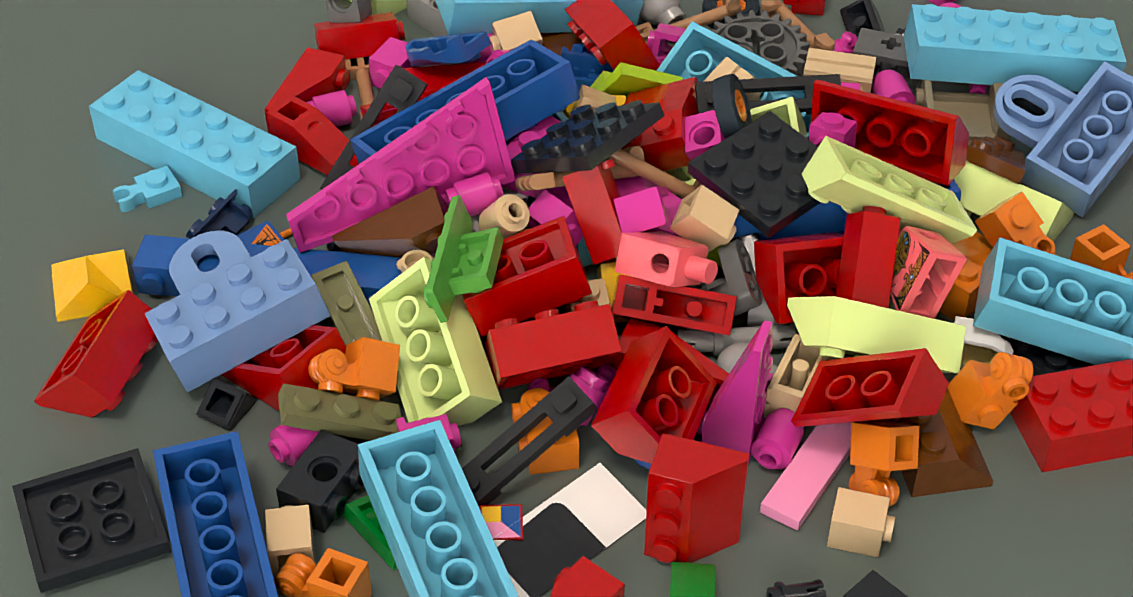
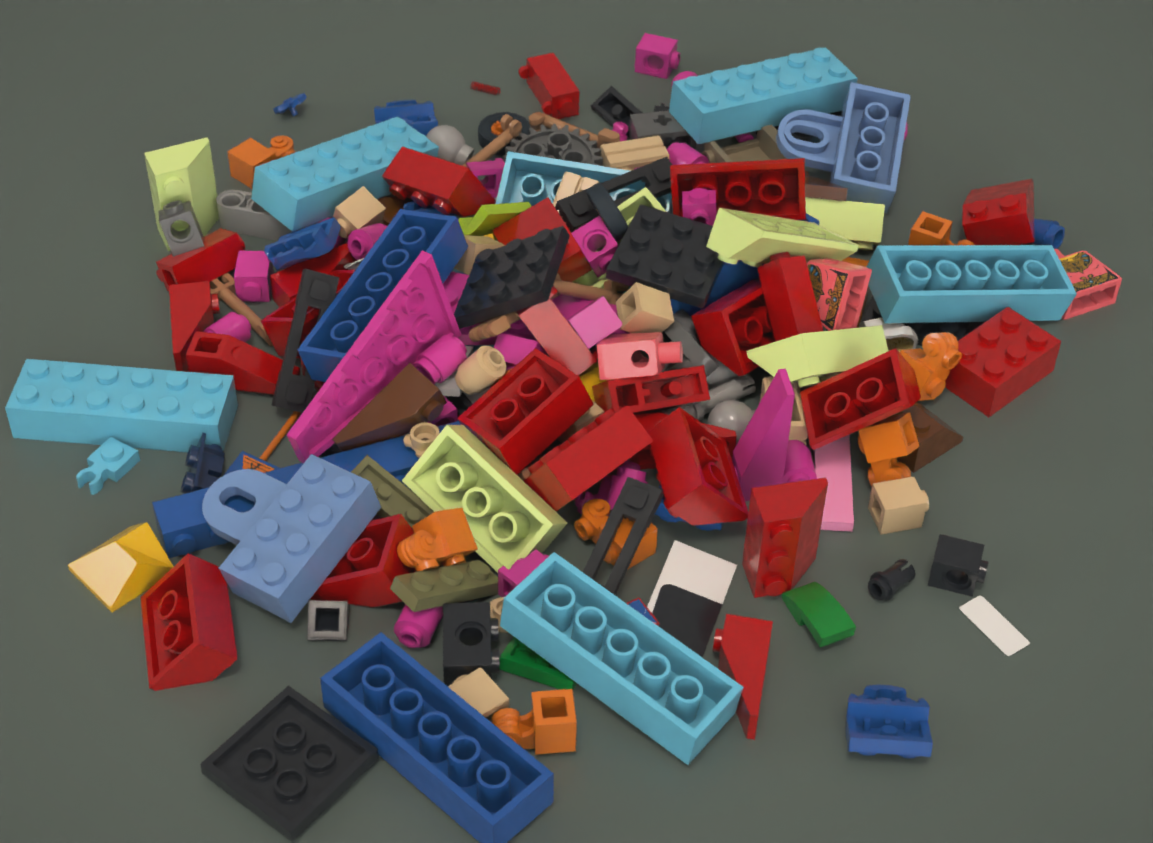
camera: 30 degrees left, 0 degrees up
bright green bracket [423,195,504,323] -> none
orange brick [975,192,1056,255] -> none

